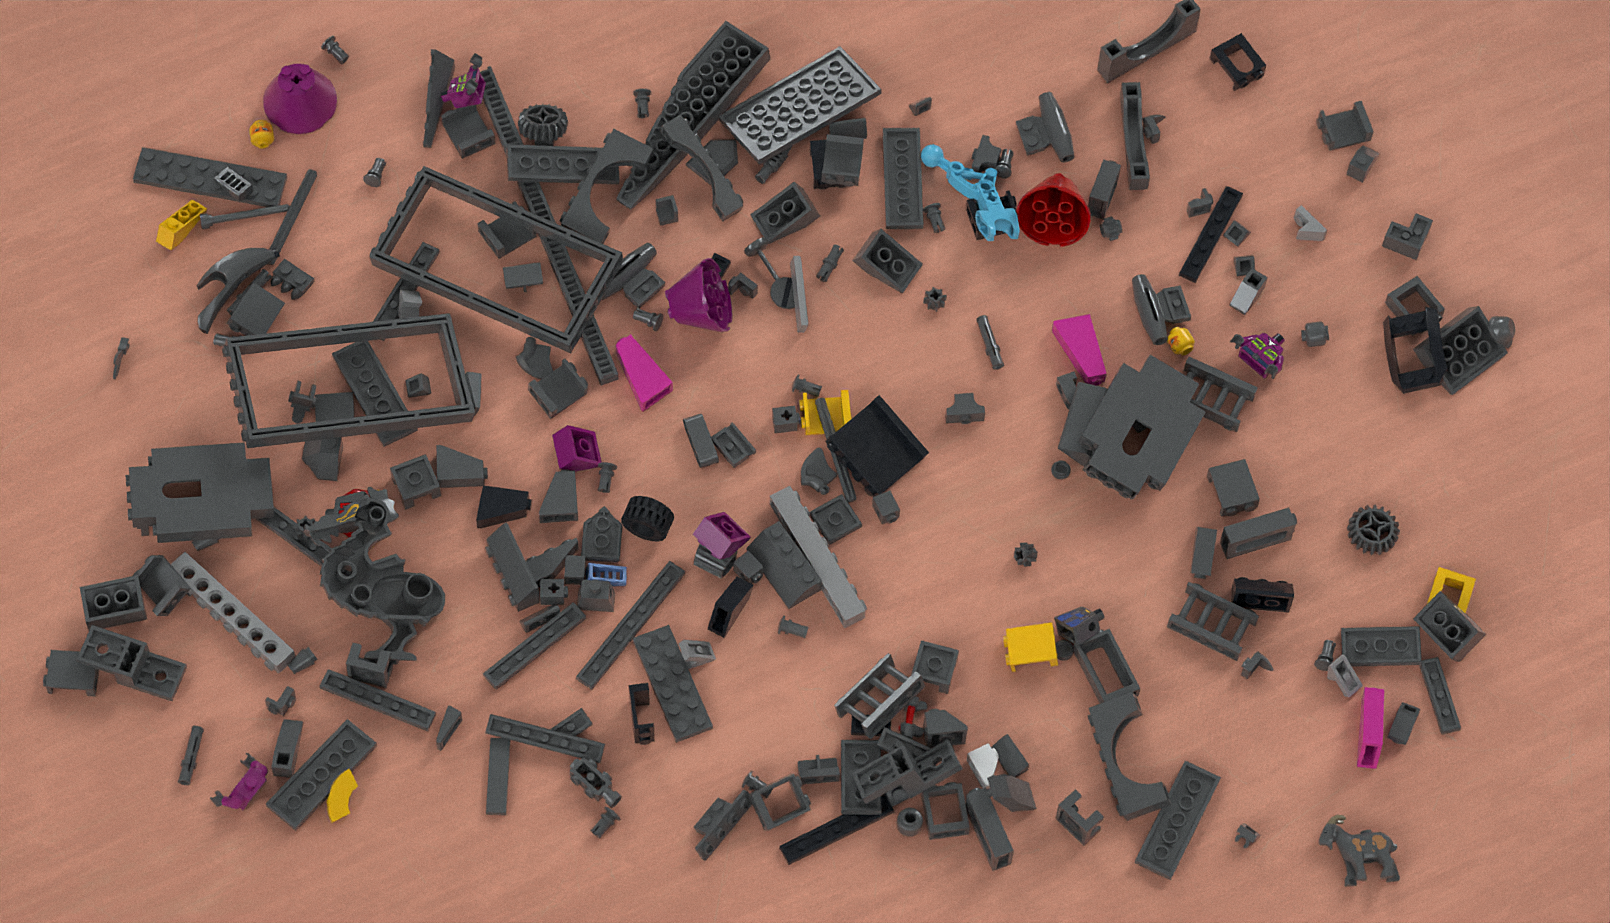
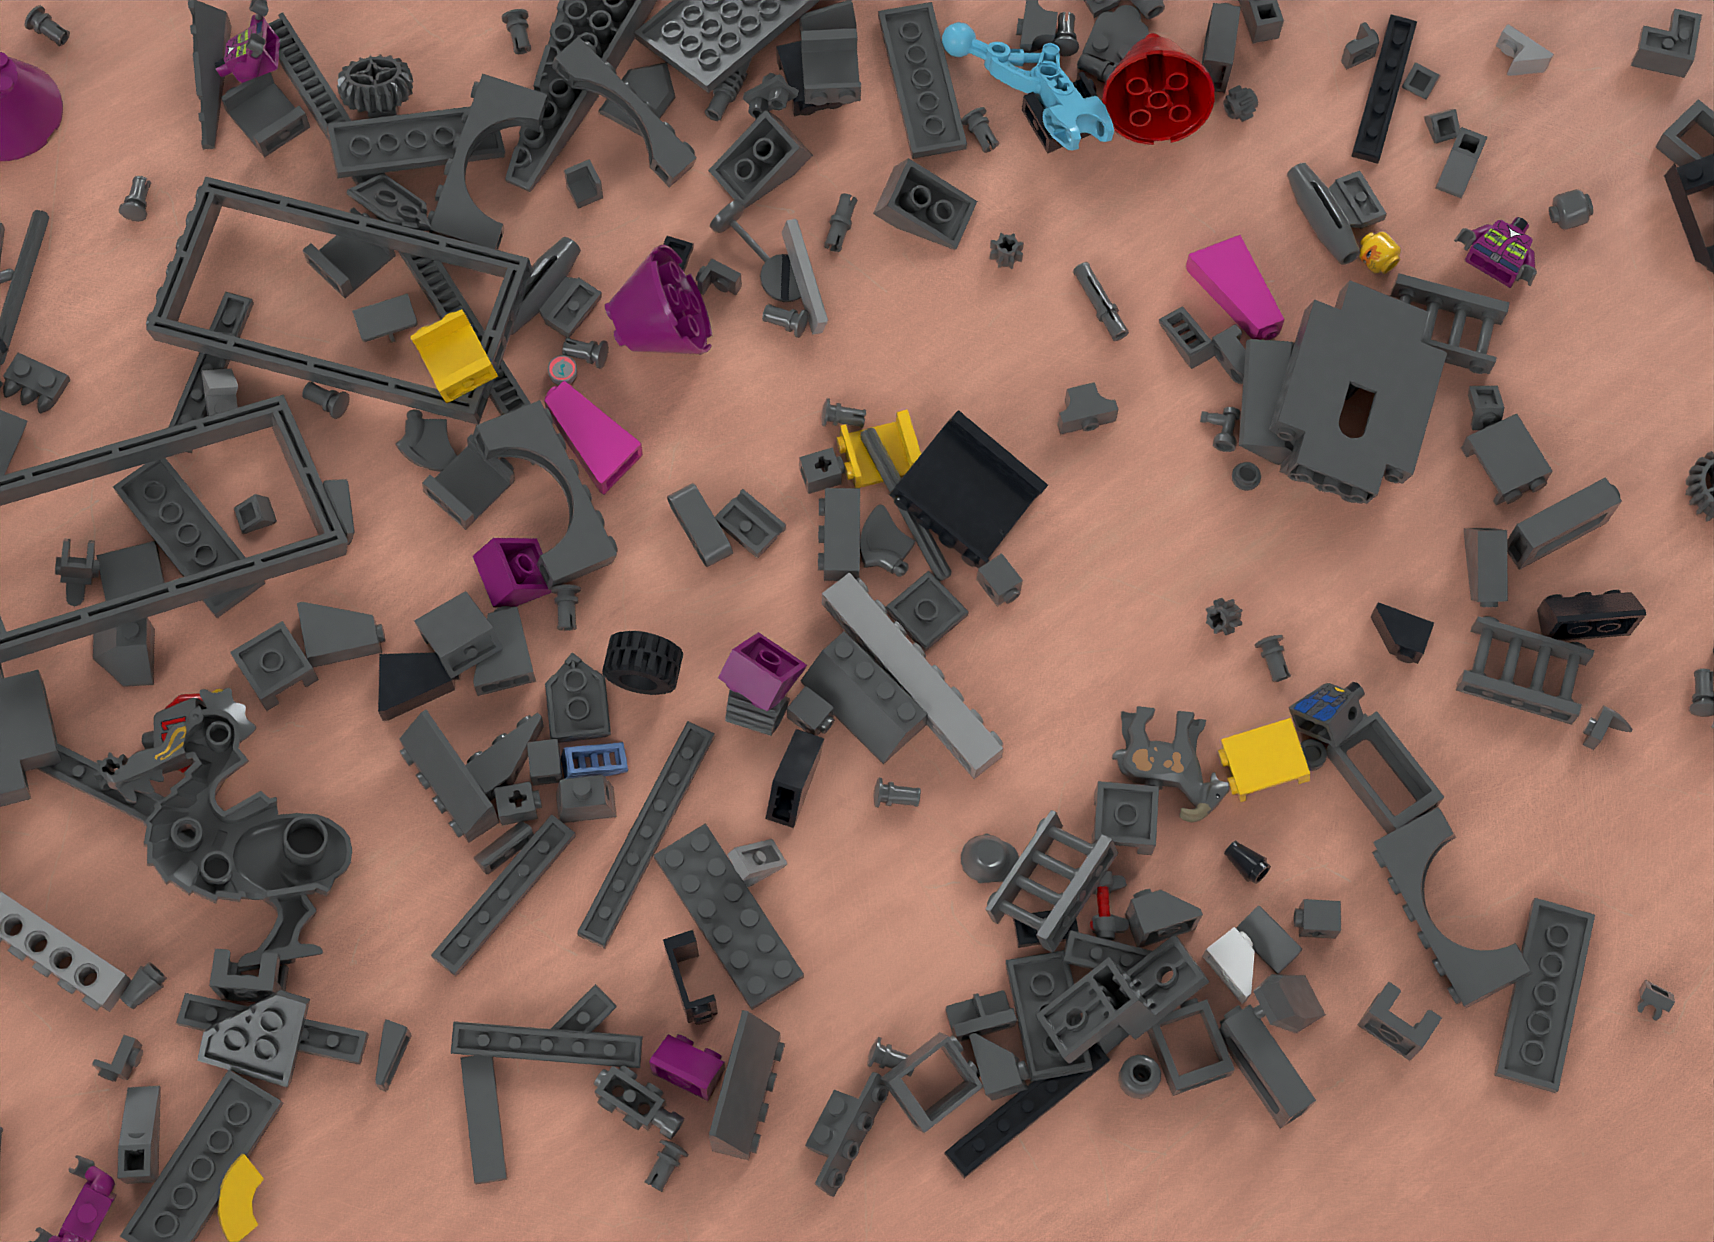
camera: 10 degrees left, 5 degrees up
none -> dark grey plate [197,990,310,1087]
none -> dark grey pin [302,382,350,419]
none -> dark grey tile [347,173,431,231]
none -> yellow panel [410,309,498,404]
none -> dark grey panel [414,591,503,679]
none -> dark grey arch [473,400,618,590]
none -> light grey tile [548,355,577,385]
none -> magenta slope [649,1034,725,1101]
none -> dark grey slope [709,1010,785,1161]
none -> dark grey hips [743,73,799,119]
none -> dark grey pin [762,304,808,338]
none -> dark grey brick [818,488,860,581]
none -> dark grey hat [961,834,1019,883]
none -> dark grey slope [969,1033,1030,1101]
none -> dark grey pin [1077,52,1119,83]
none -> dark grey plate [1082,5,1149,66]
none -> dark grey animal [1112,706,1230,823]
none -> dark grey slope [1159,306,1215,369]
none -> dark grey piece [1200,407,1241,452]
none -> black cone [1224,840,1271,884]
none -> dark grey pin [1254,635,1291,682]
none -> dark grey brick [1294,899,1341,939]
none -> black slope [1371,602,1434,664]
none -> dark grey bracket [1468,385,1504,430]

